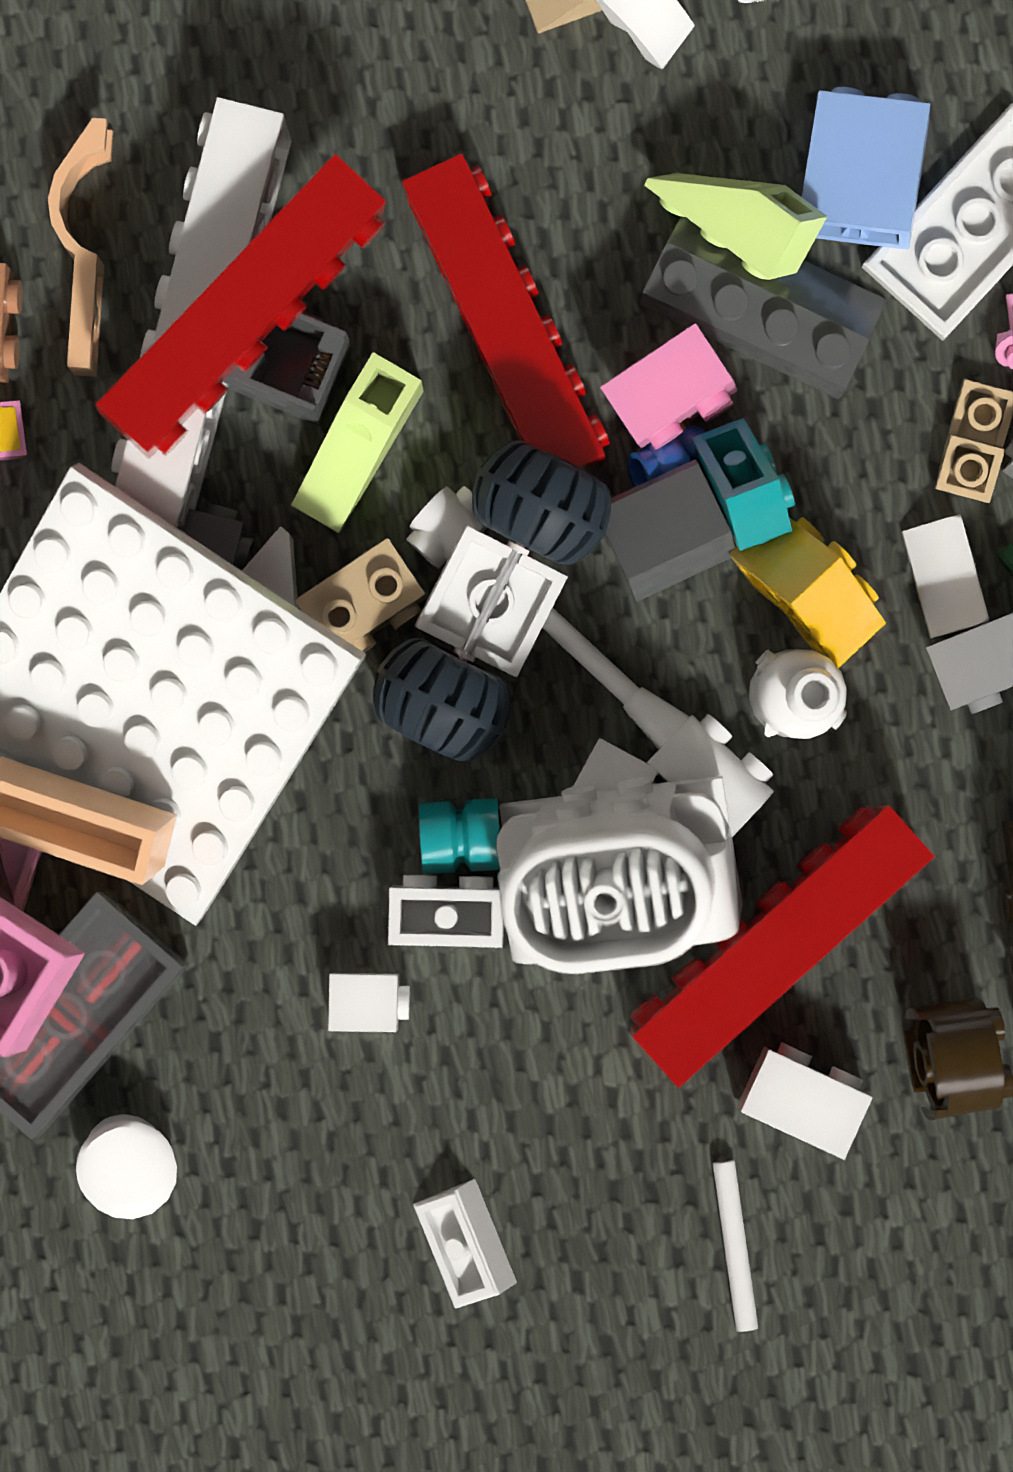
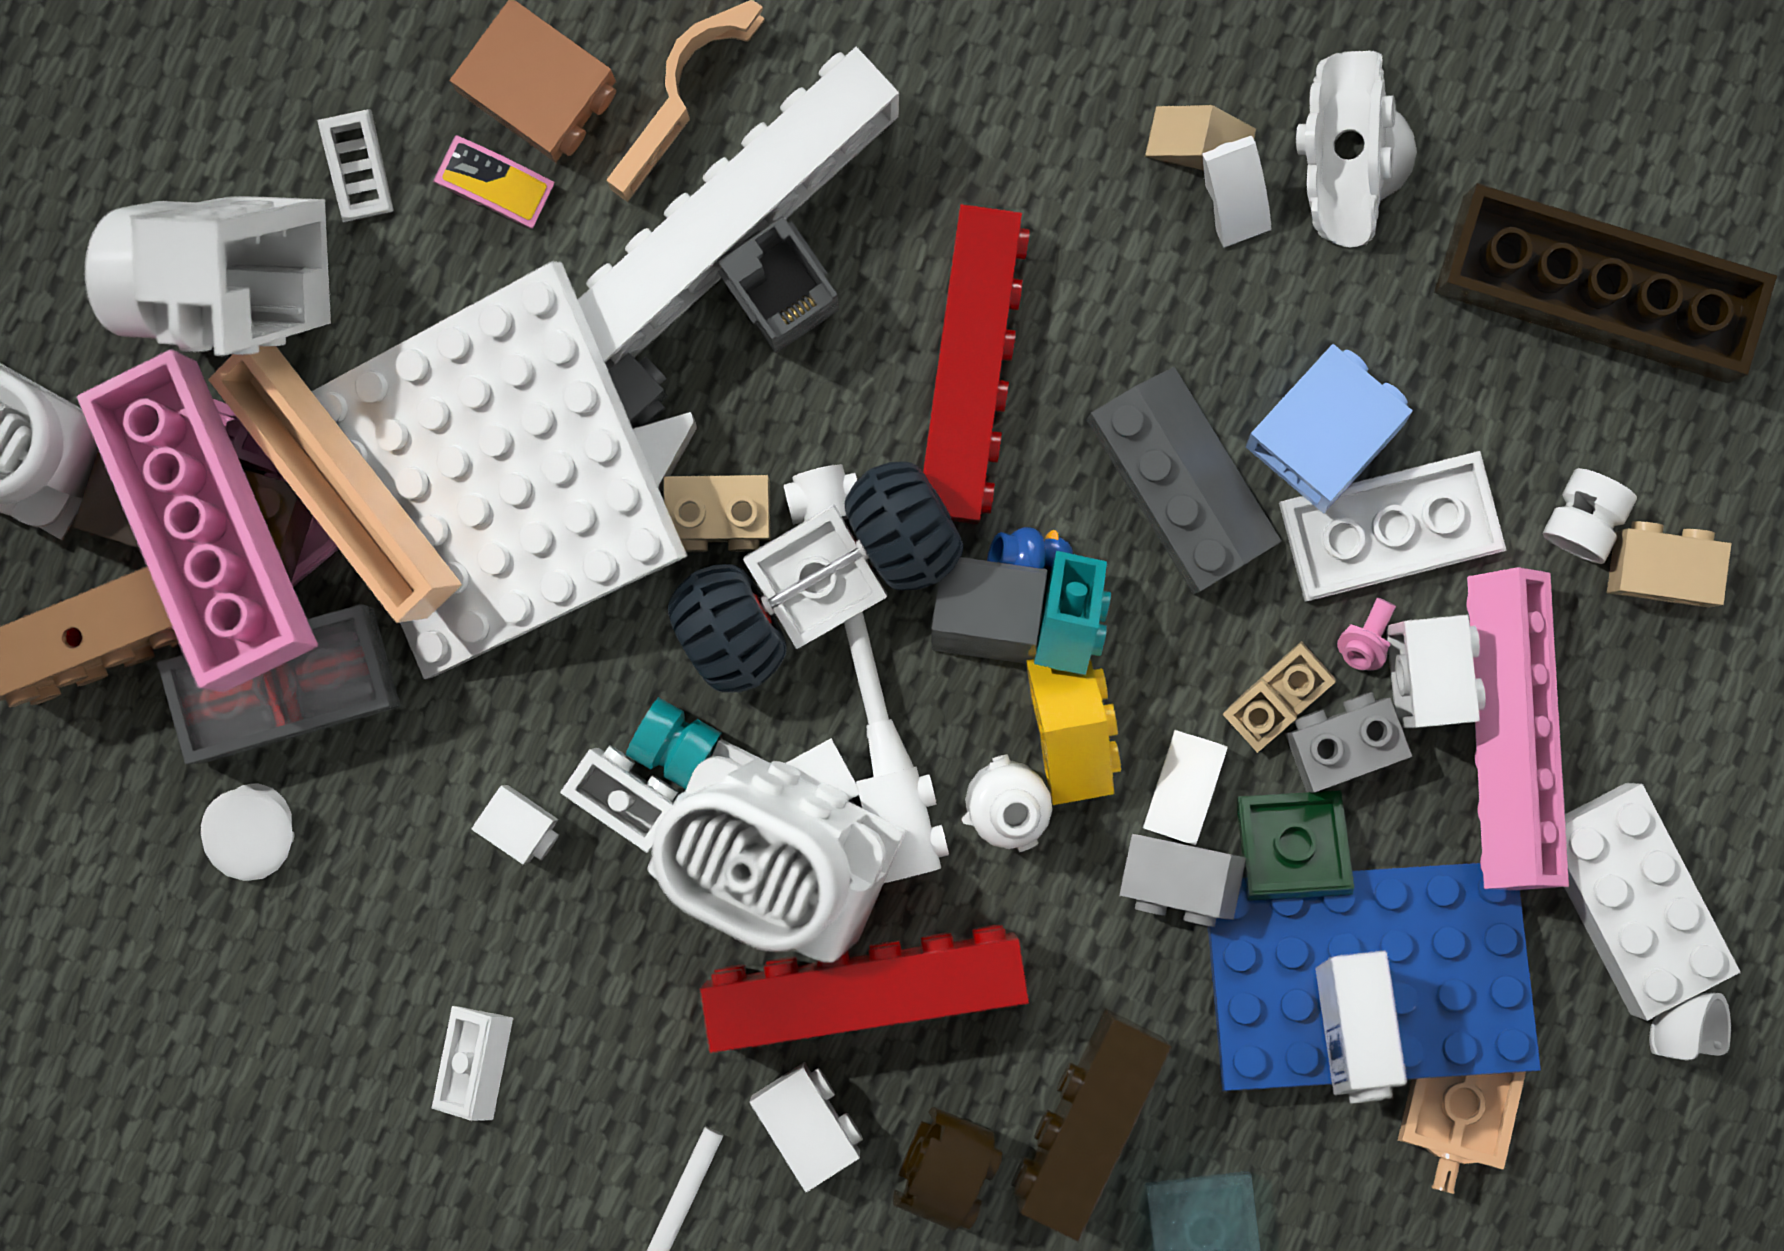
camera: 25 degrees right, 0 degrees up
red brick [96,153,386,459] -> none
yellowish green slope [291,352,424,534] -> none
bright pink brick [600,323,737,450] -> none
yellowish green slope [644,173,828,280] -> none

